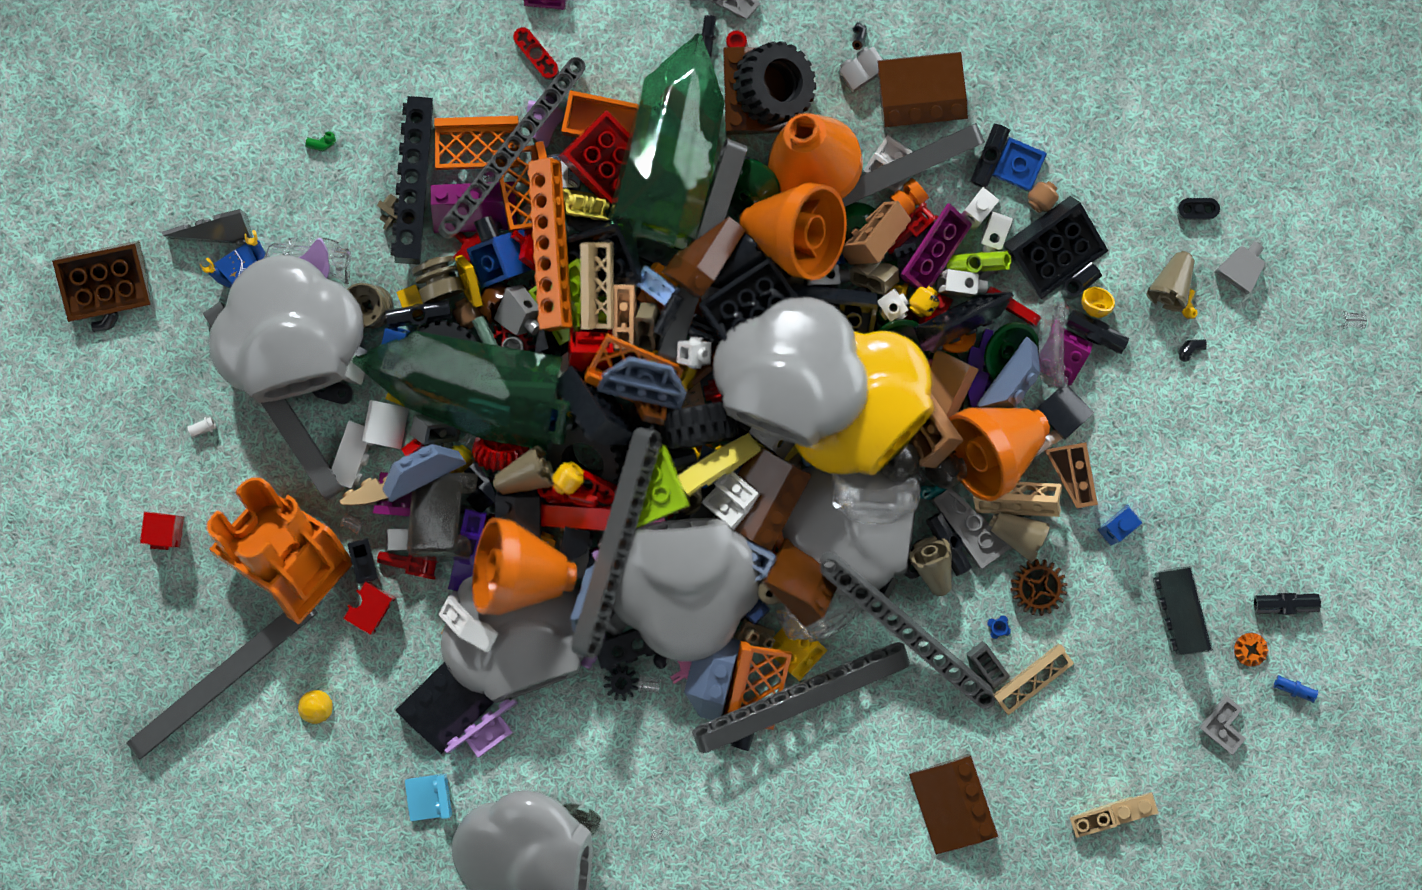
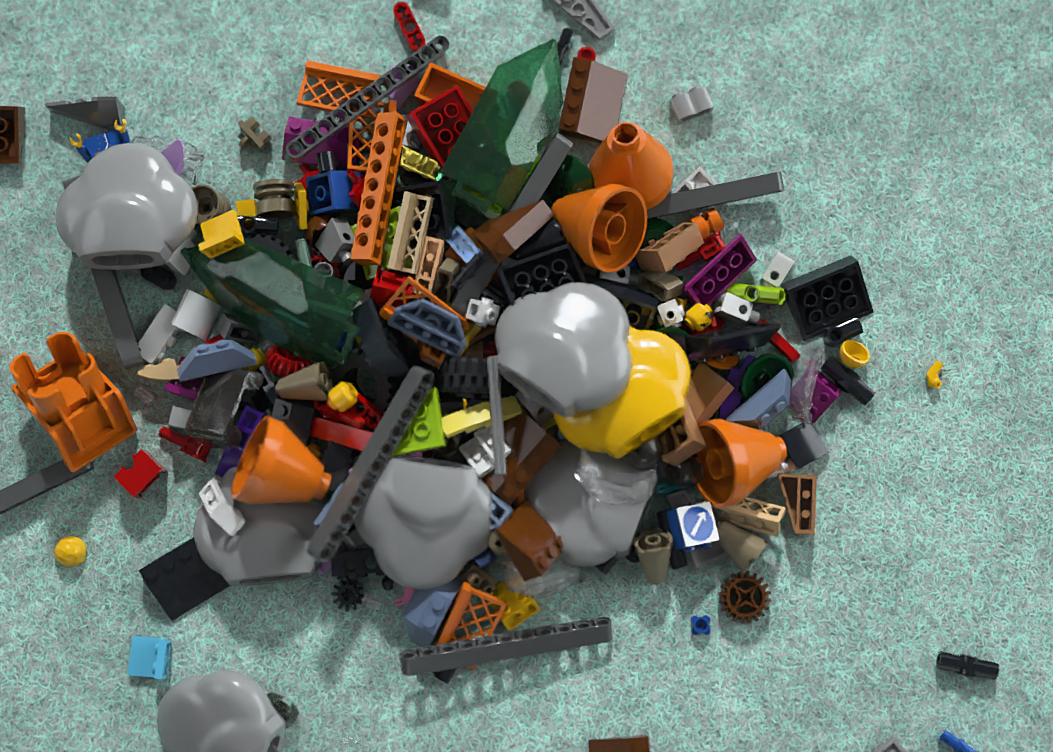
camera: 15 degrees right, 5 degrees down
white pin [188,416,216,439] -> none
green arm [305,131,336,151] -> none
black slope [347,538,378,584] -> none
black brick [391,96,433,265] -> none
lavender bracket [444,699,518,758] -> none
medium nougat head [452,298,482,330] -> none
black tyre [733,41,817,126] -> none
dark grey beam [819,551,995,709] -> none
black arm [852,22,867,50] -> none
reddish brown slope [877,52,968,127] -> none
black tile [891,242,917,261] -> none
white torso [962,187,999,231] -> none
dark grey slope [967,641,1010,689] -> none
black piece [970,123,1011,188] -> none
blue plate [992,137,1047,192] -> none
tan fence [994,643,1074,715] -> none
medium nougat head [1028,181,1059,213] -> none
blue torso [1097,504,1142,546] -> none
dark tan cone [1146,251,1195,312] -> none
black slope [1153,567,1213,655] -> none
black plate [1177,198,1220,220] -> none
black arm [1178,339,1207,362] -> none
light grey torso [1214,241,1265,295] -> none
orange gear [1234,633,1269,667] -> none
none -> yellow bracket [198,210,245,259]
none -> light grey axle [487,356,506,475]
none -> piece [667,502,719,552]

